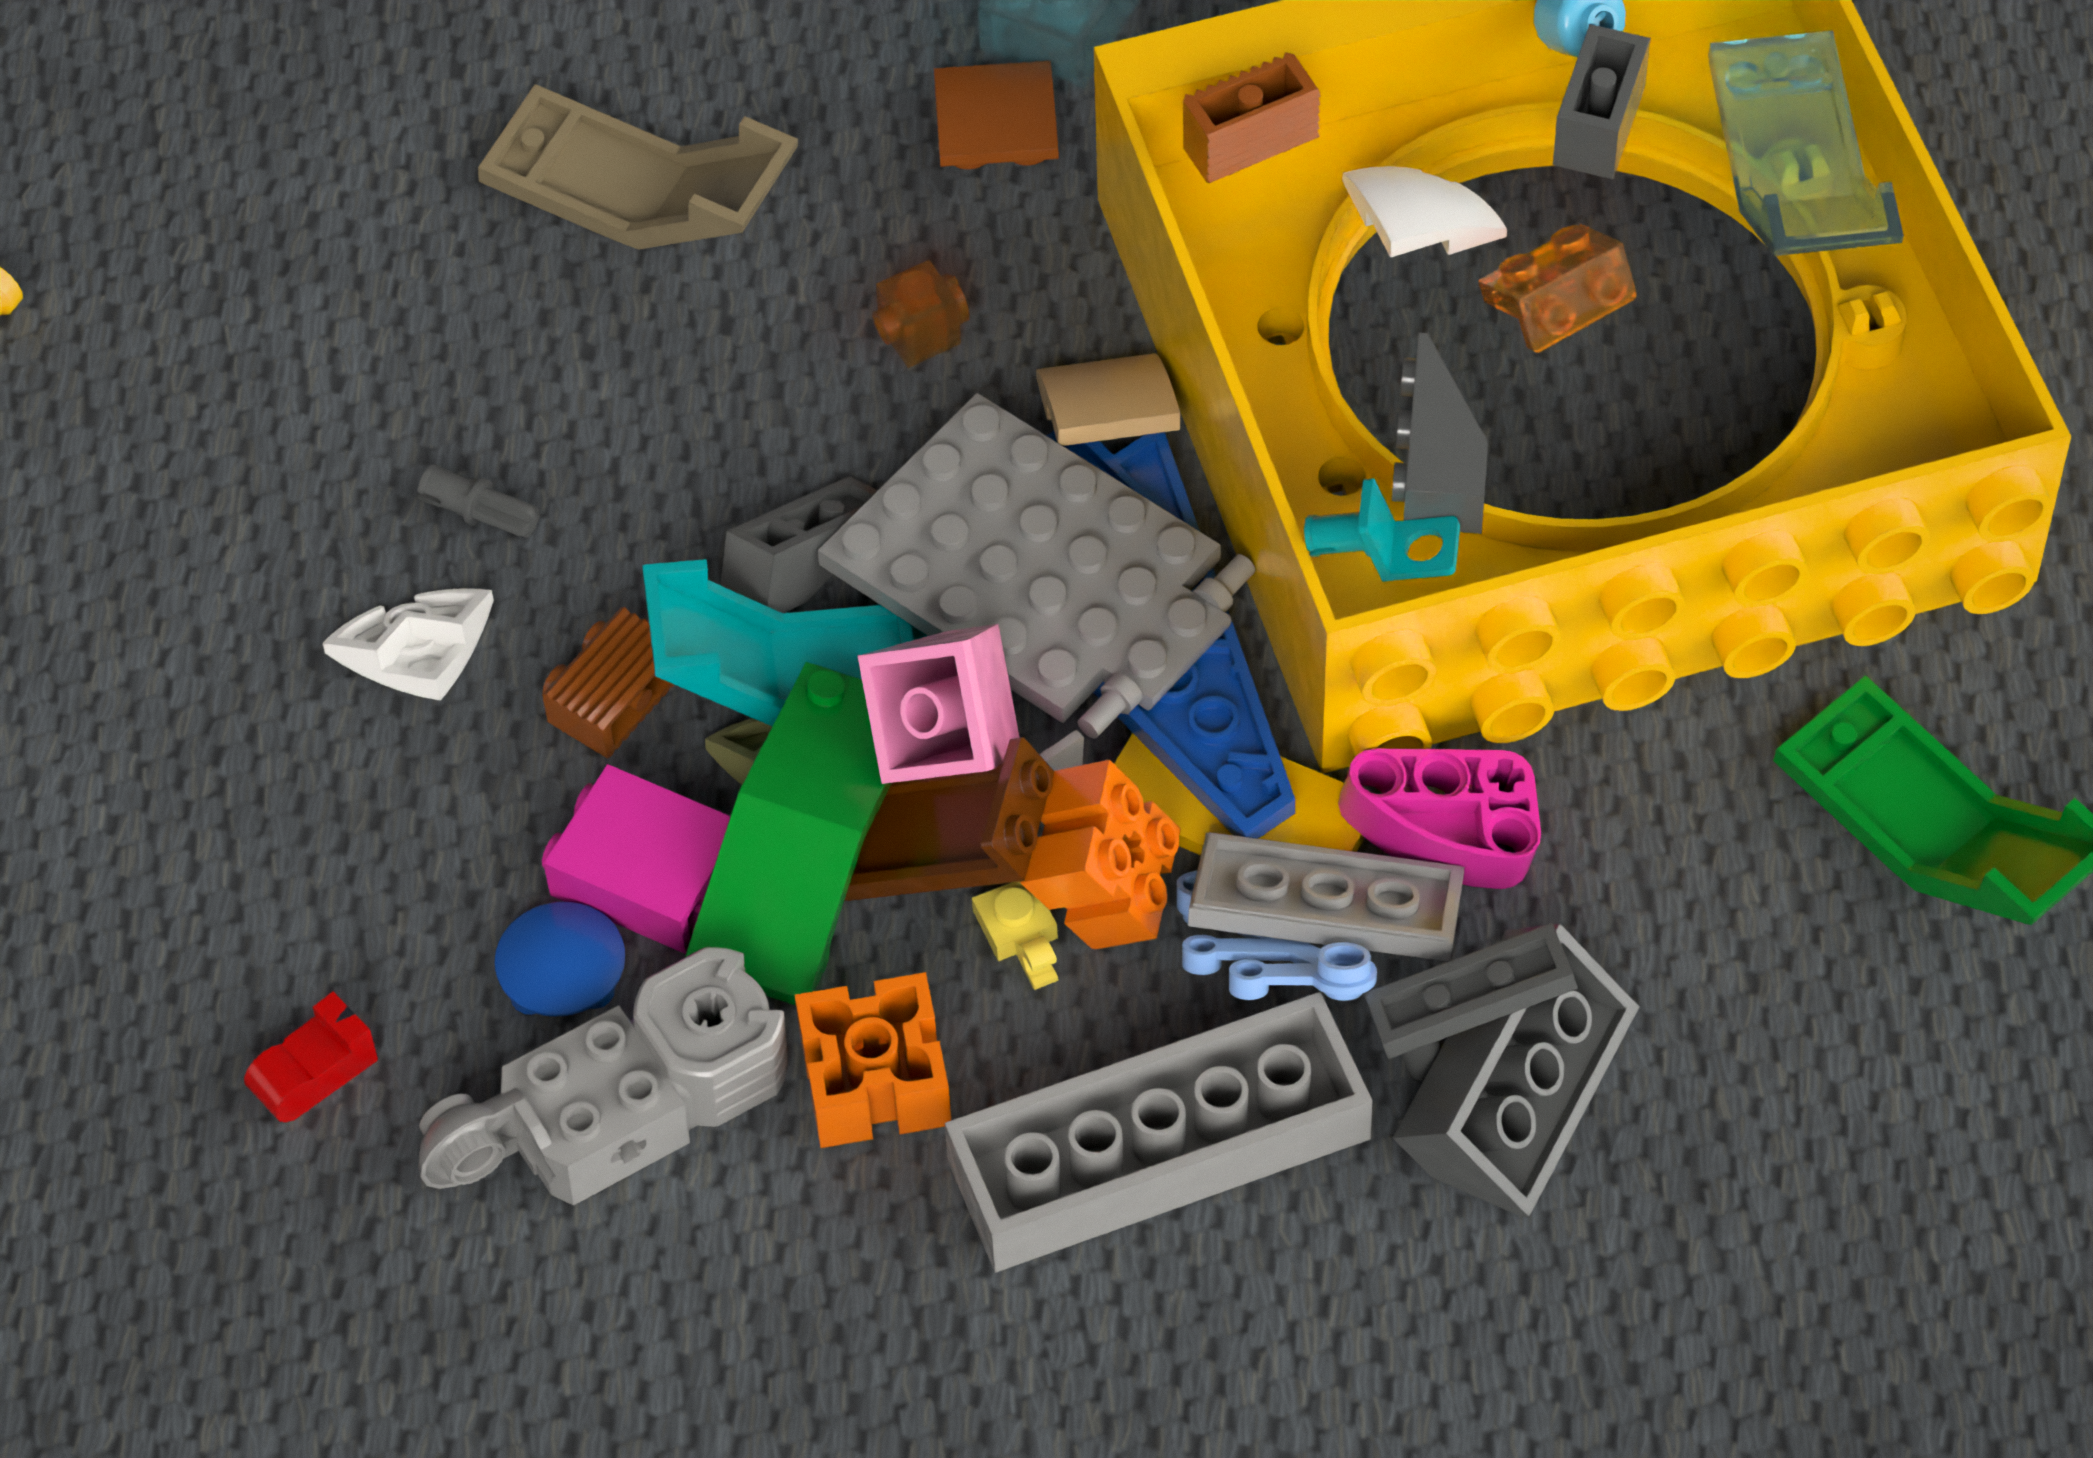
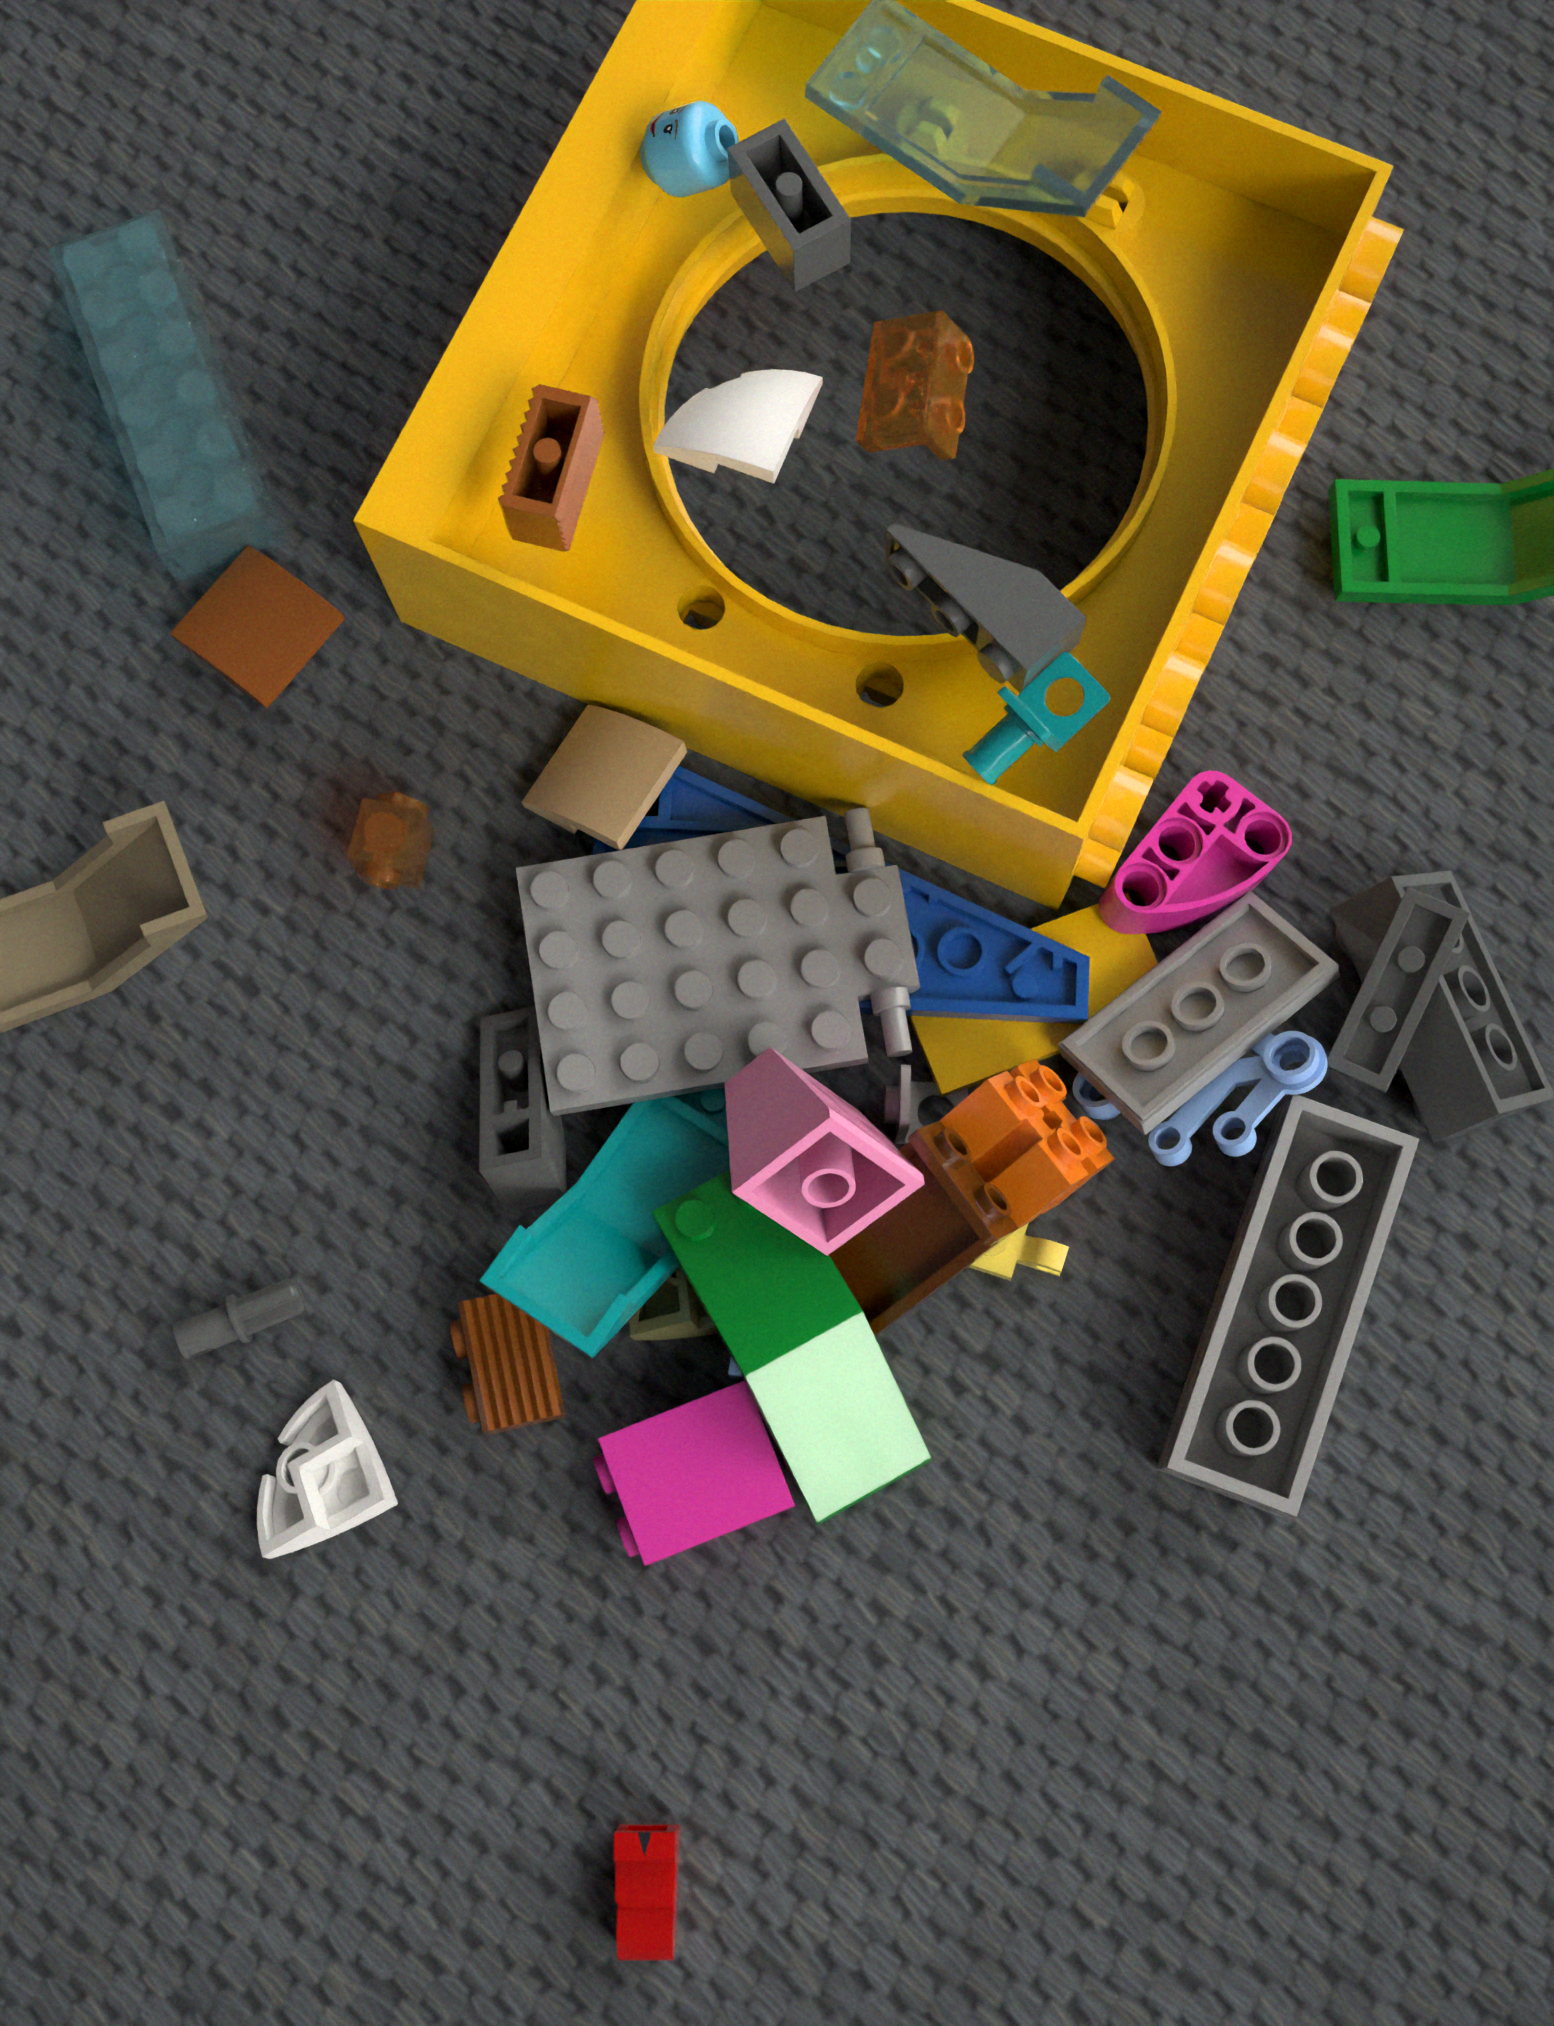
camera: 45 degrees left, 20 degrees up
light grey brick [418,947,788,1205] -> none
blue dish [495,902,625,1016] -> none
orange brick [795,972,951,1148] -> none

